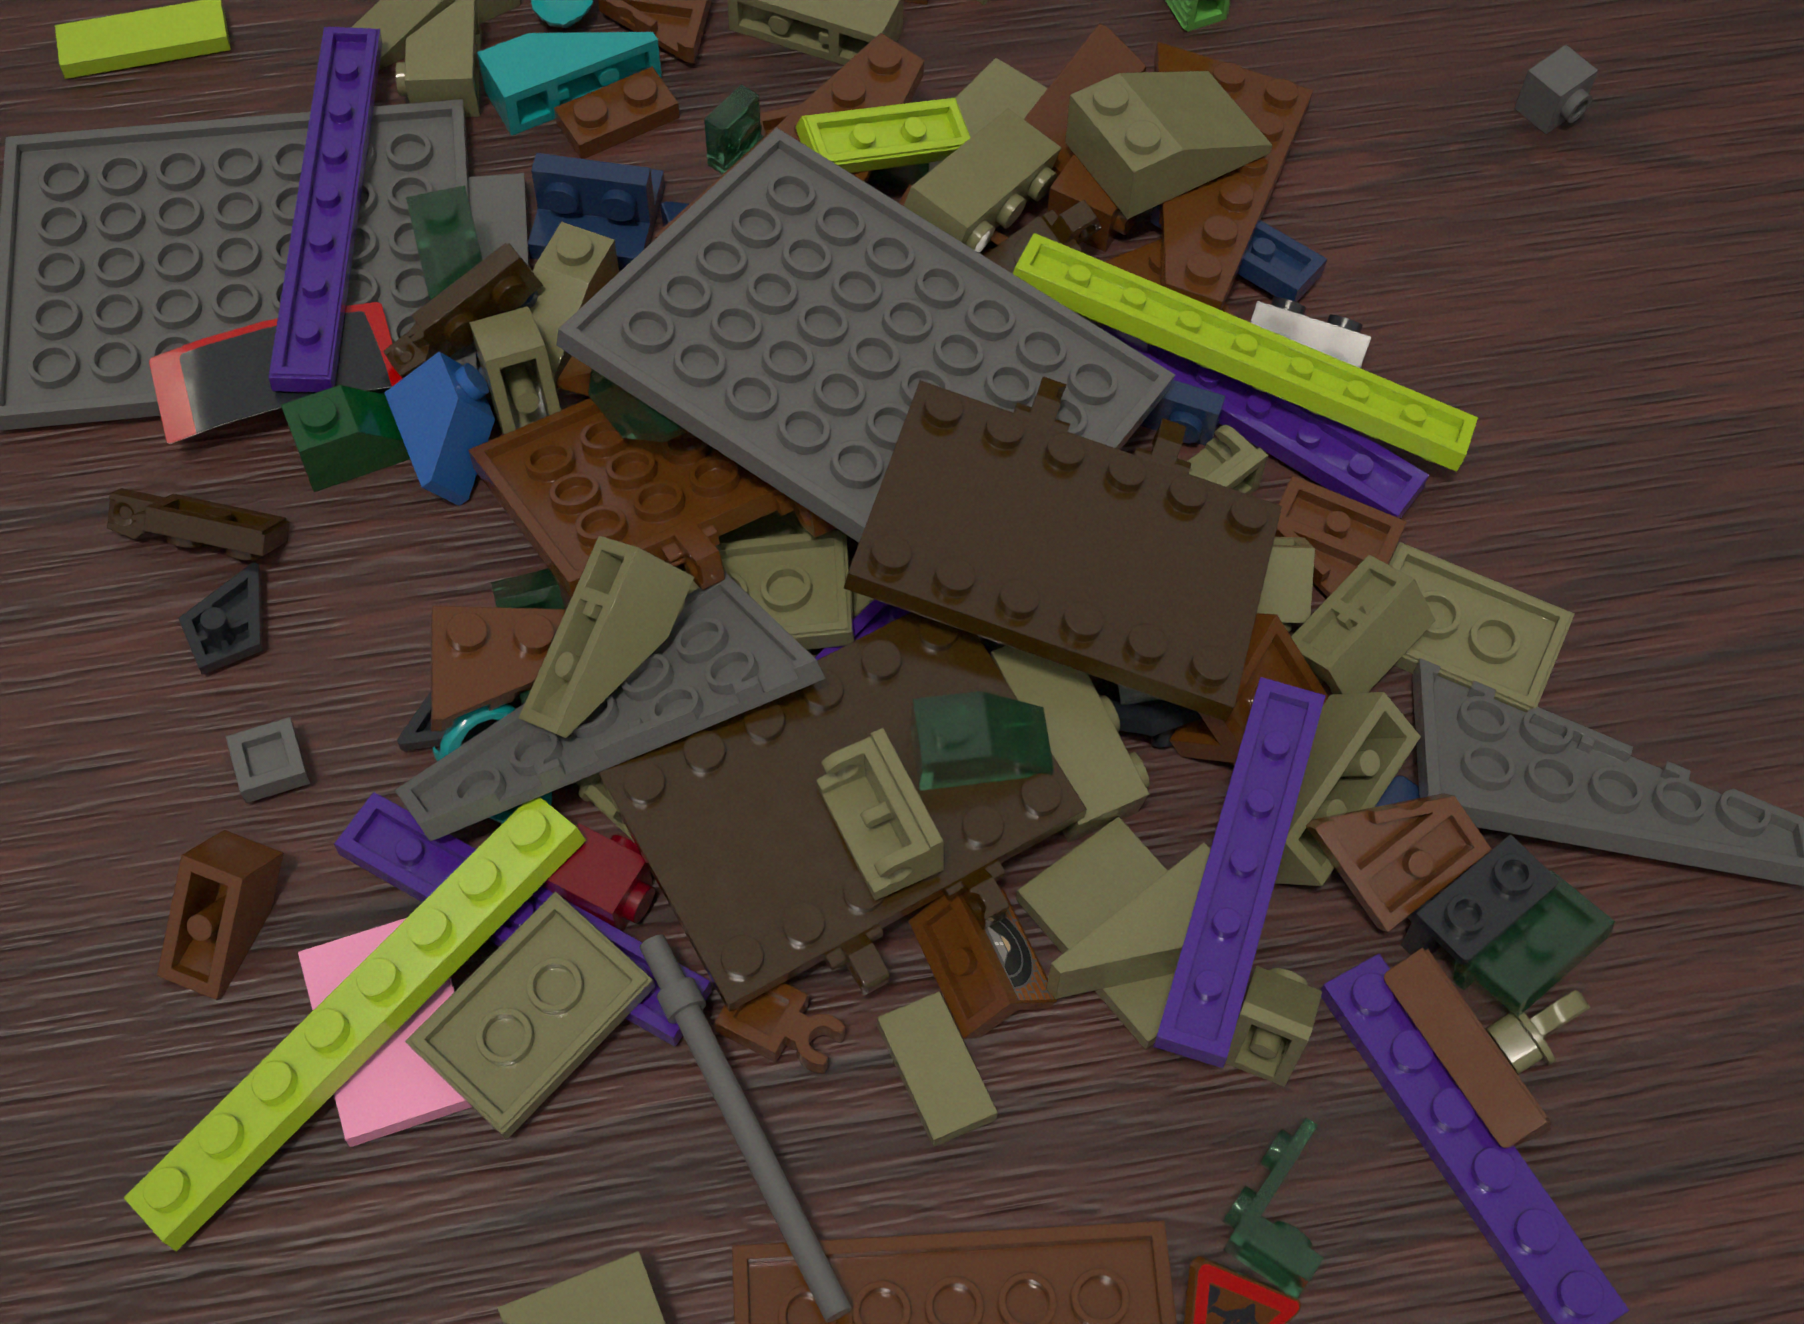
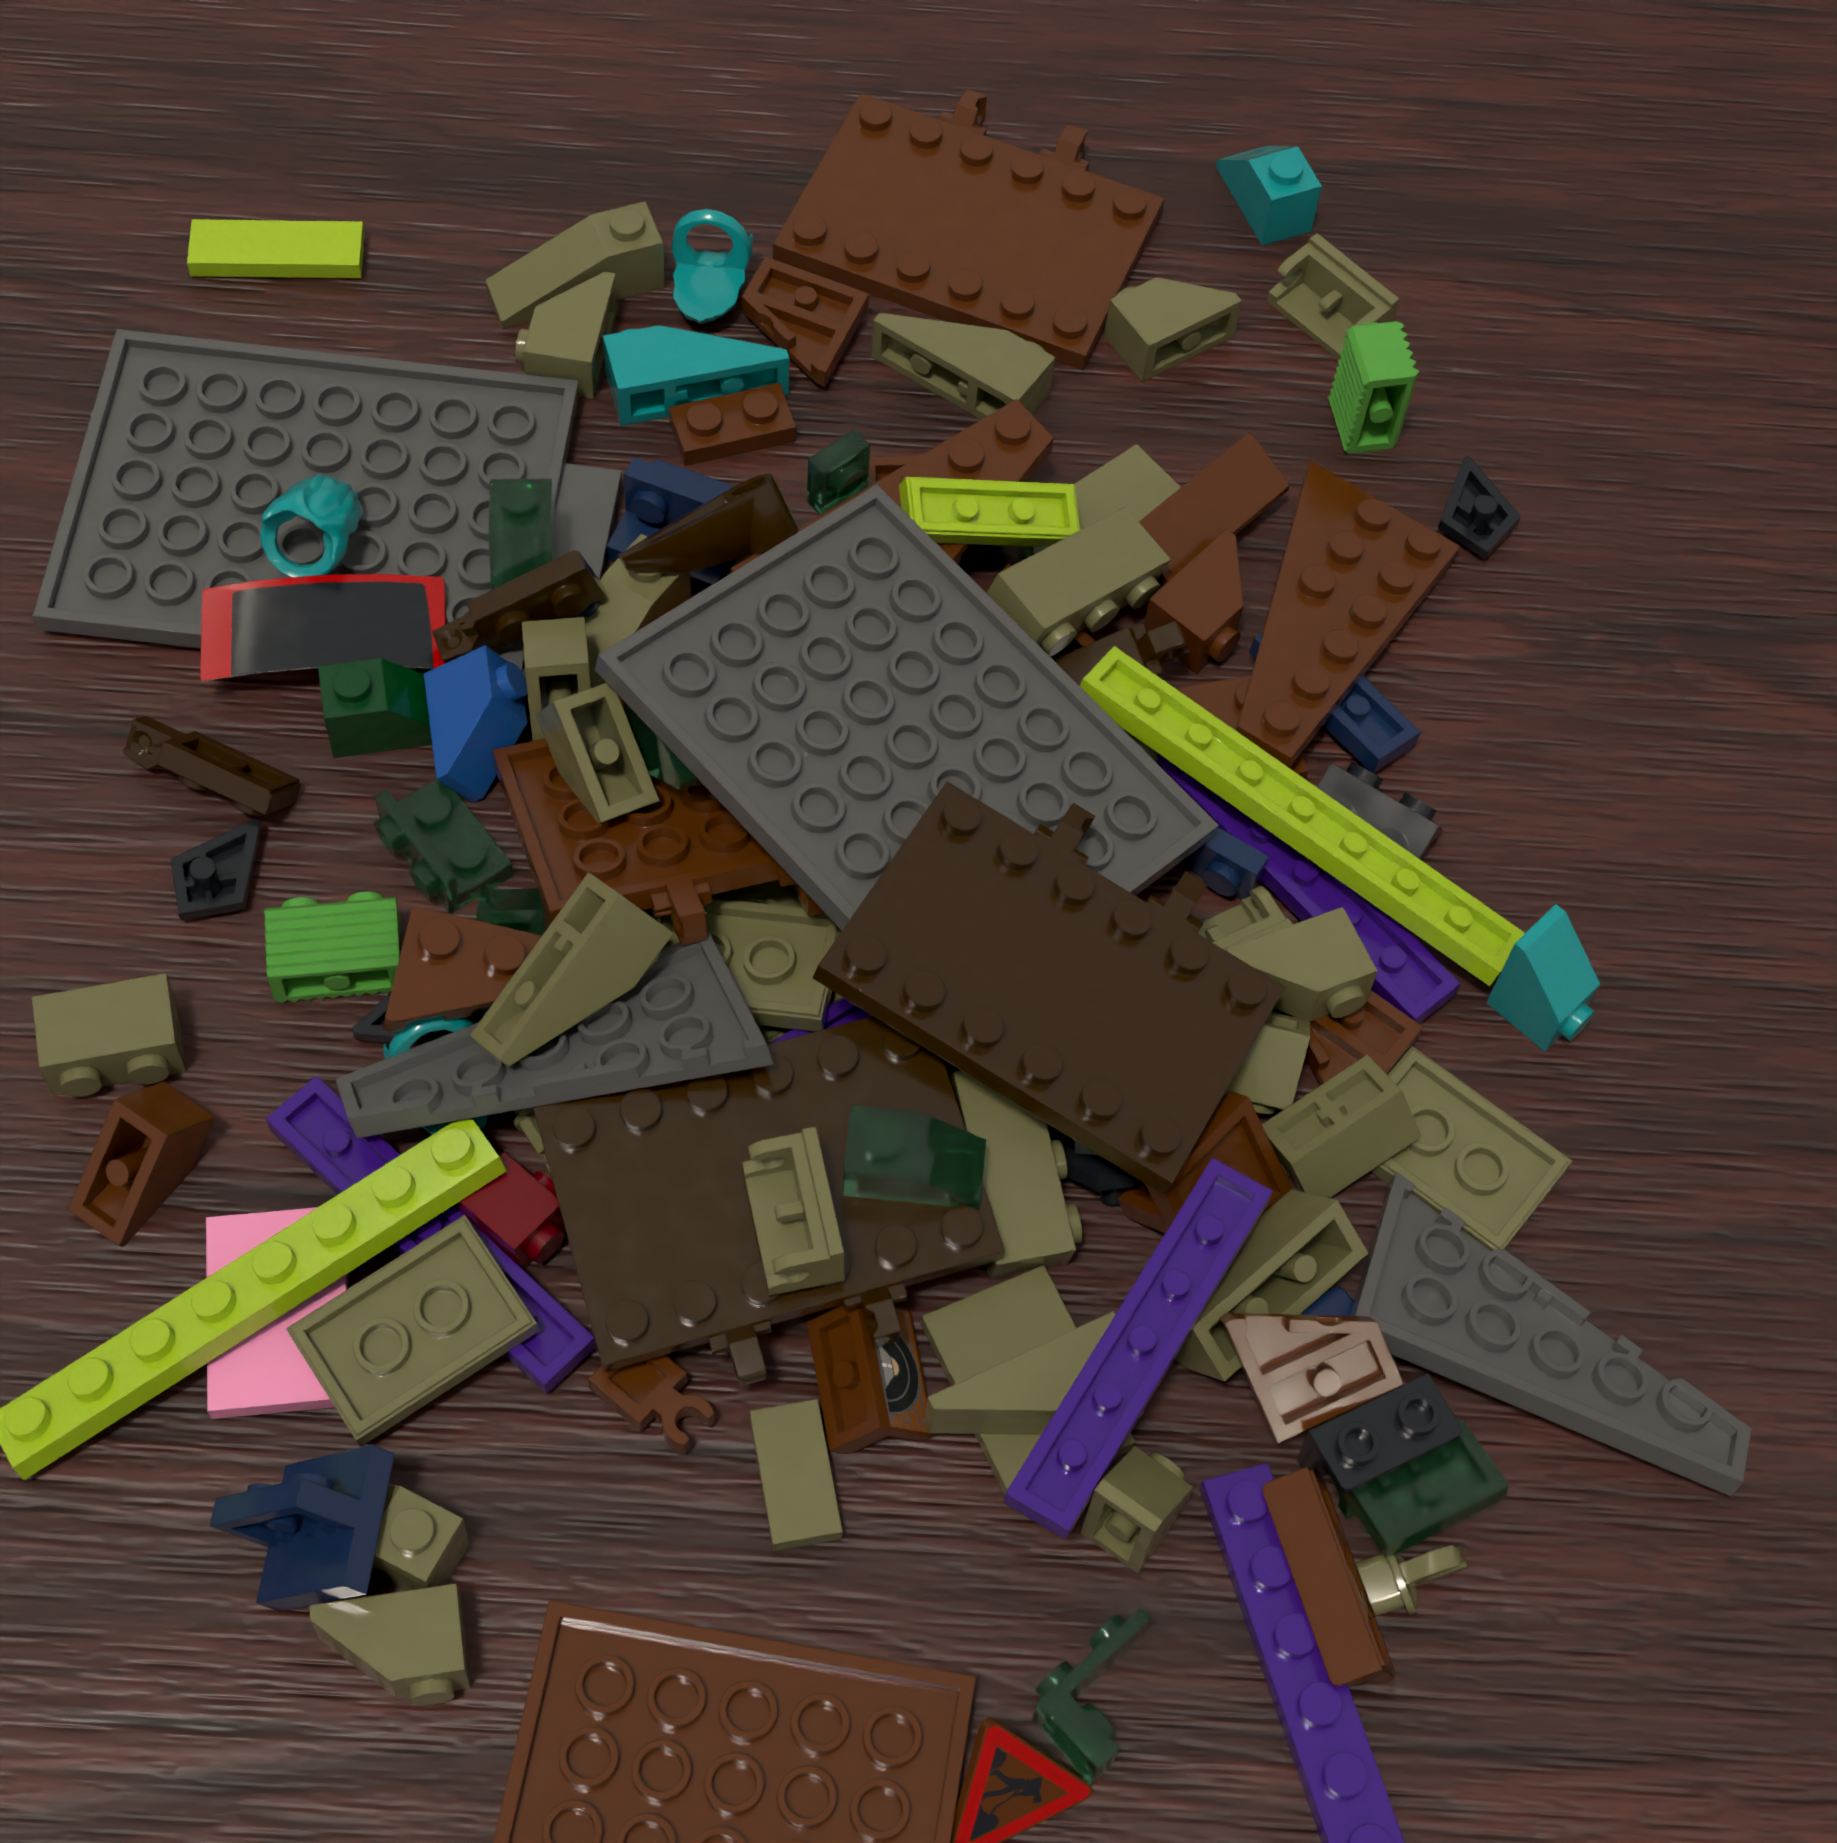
camera: 10 degrees right, 0 degrees up
dark grey plate [226,717,310,803] -> none
dark purple tile [268,27,383,392] -> none
dark grey bar [640,934,852,1323] -> none
olive slope [1065,71,1272,219] -> none
dark grey plate [1514,45,1598,134] -> none
none -> olive brick [32,973,186,1097]
none -> dark blue bracket [209,1444,394,1611]
none -> teal piece [260,474,363,577]
none -> bright green brick [264,891,403,1004]
none -> olive slope [371,1484,470,1591]
none -> clear green bracket [374,779,514,914]
none -> olive slope [536,683,659,824]
none -> dark brown piece [618,473,798,573]
none -> olive slope [1225,907,1377,1021]
none -> black piece [1438,456,1521,559]
none -> teal slope [1486,904,1600,1052]

